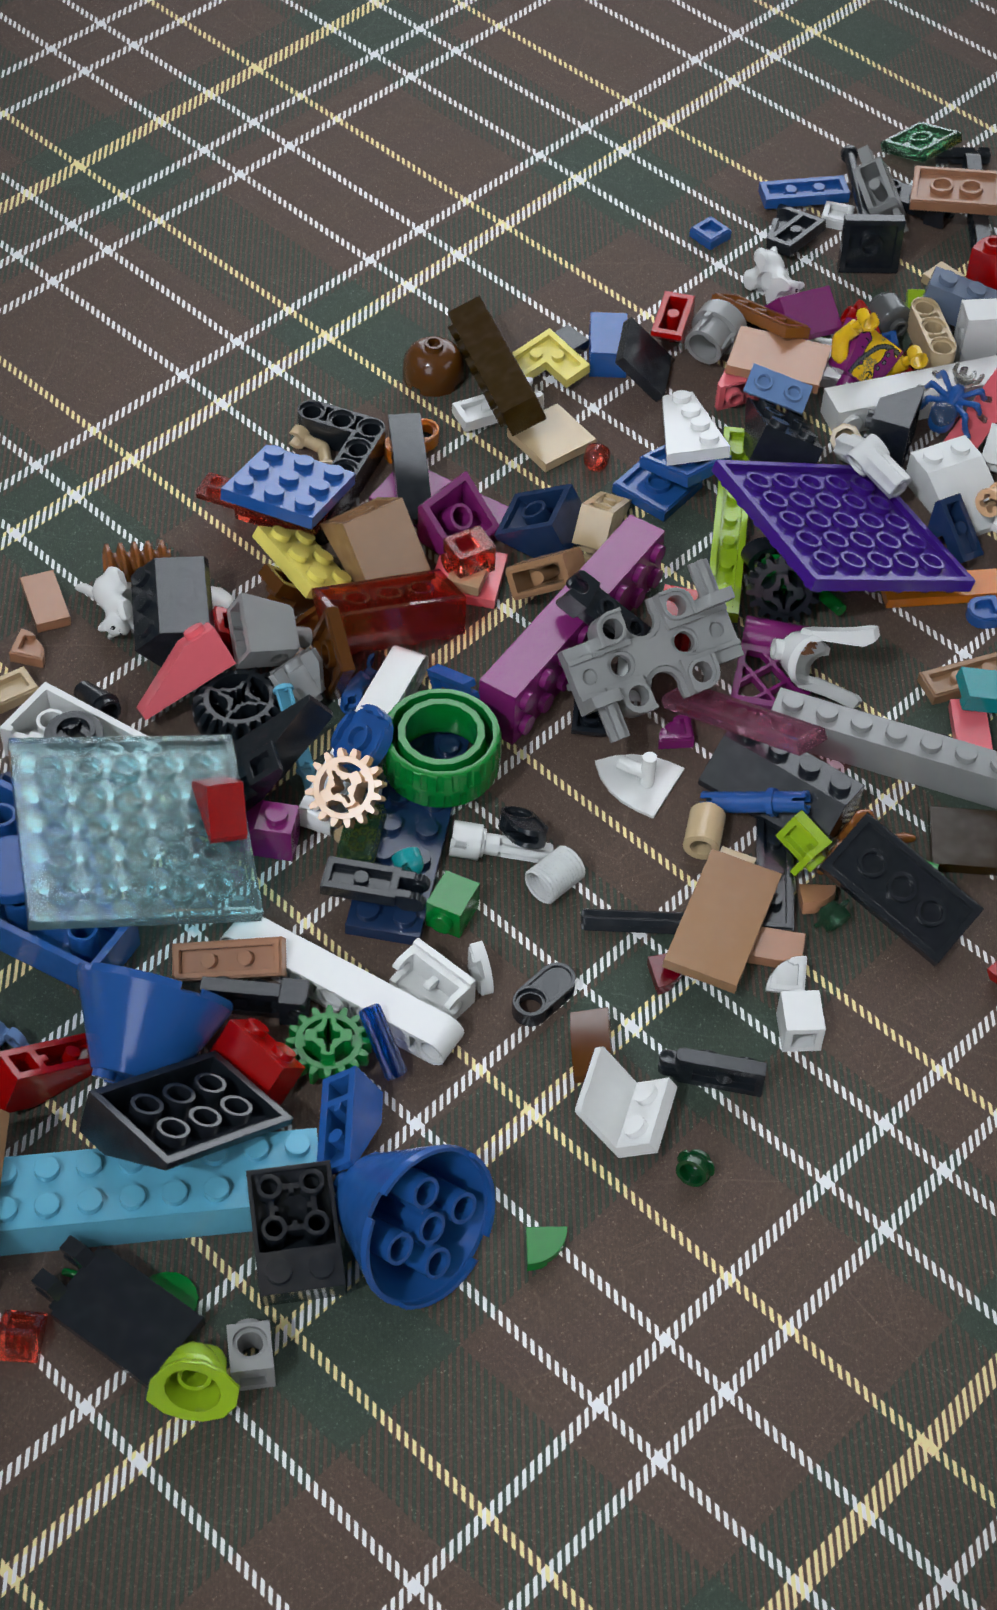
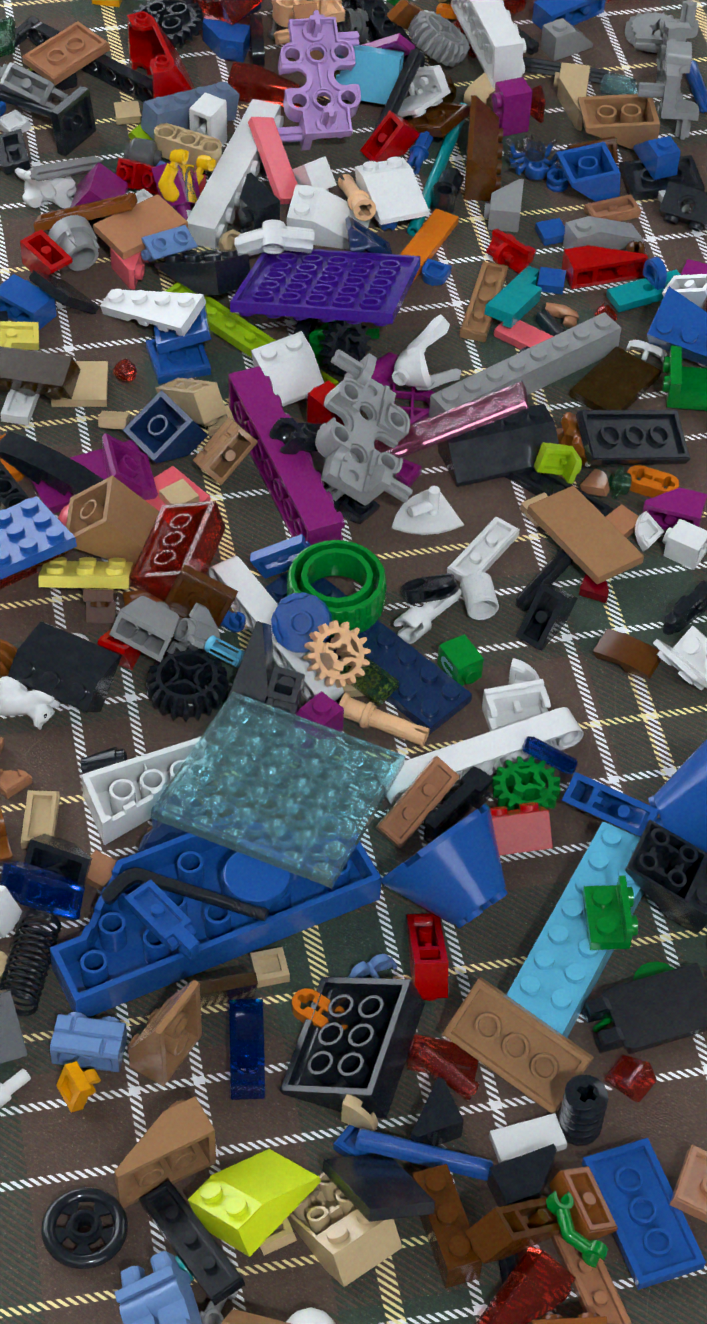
camera: 55 degrees left, 0 degrees up
black gear [44,711,104,762] -> none
black slope [79,1050,293,1171] -> none
coral slope [136,622,236,720] -> none
red slope [191,776,248,844] -> none
black hinge [320,856,431,912] -> none
teal hinge [391,847,424,874] -> none
clear red brick [441,525,496,579] -> none
piece [512,962,576,1027] -> none
tan brick [683,802,726,860] -> none
blue pin [700,788,811,817] -> none
animal [917,361,992,440] -> none
none -> light grey axle [30,156,102,181]
none -> tan tile [98,411,130,429]
none -> white slope [251,331,324,407]
none -> light nougat pin [339,692,430,747]
none -> white tile [447,517,520,582]
none -> black slope [516,584,578,650]
none -> green bracket [582,875,638,950]
none -> orange beam [626,465,679,498]
none -> magenta slope [643,487,707,530]

